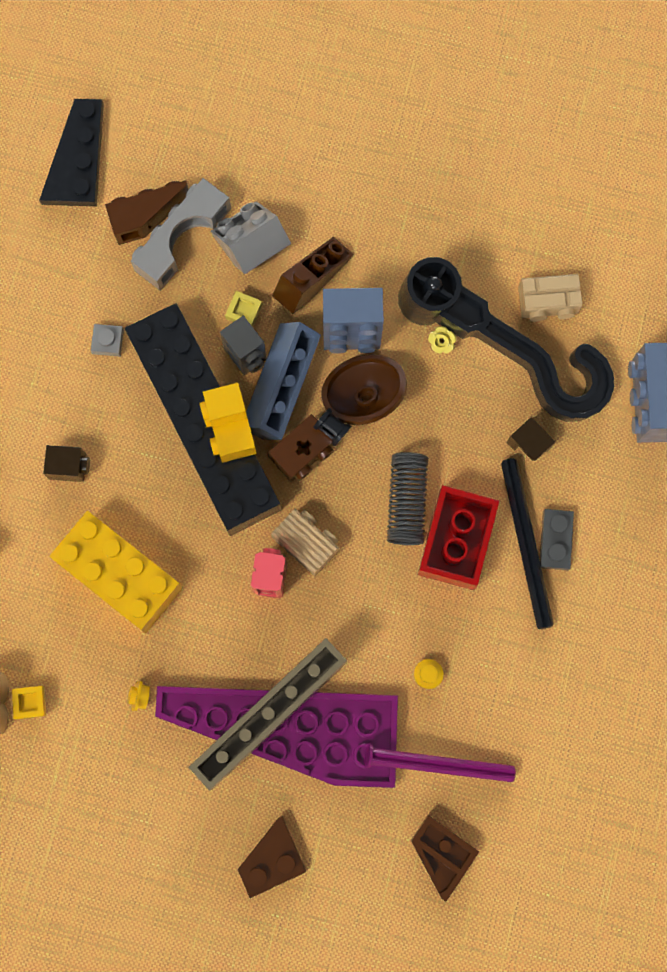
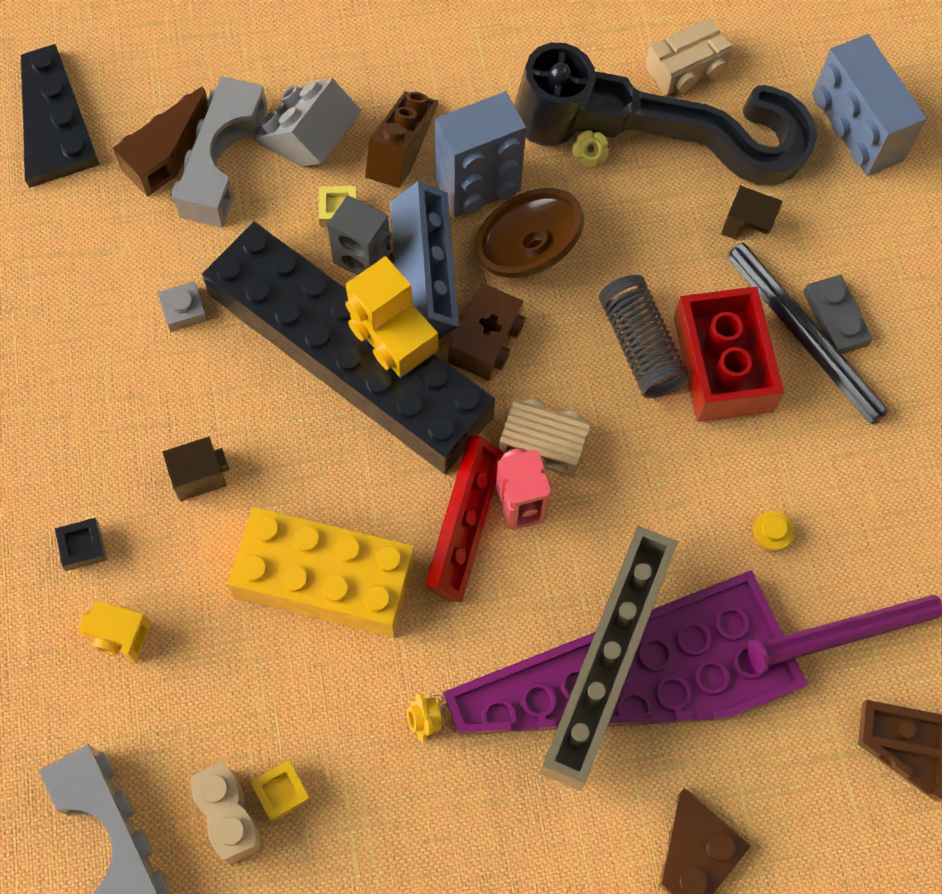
camera: 25 degrees left, 10 degrees down
black bush [313,408,352,446] -> none
none -> red plate [425,435,504,602]

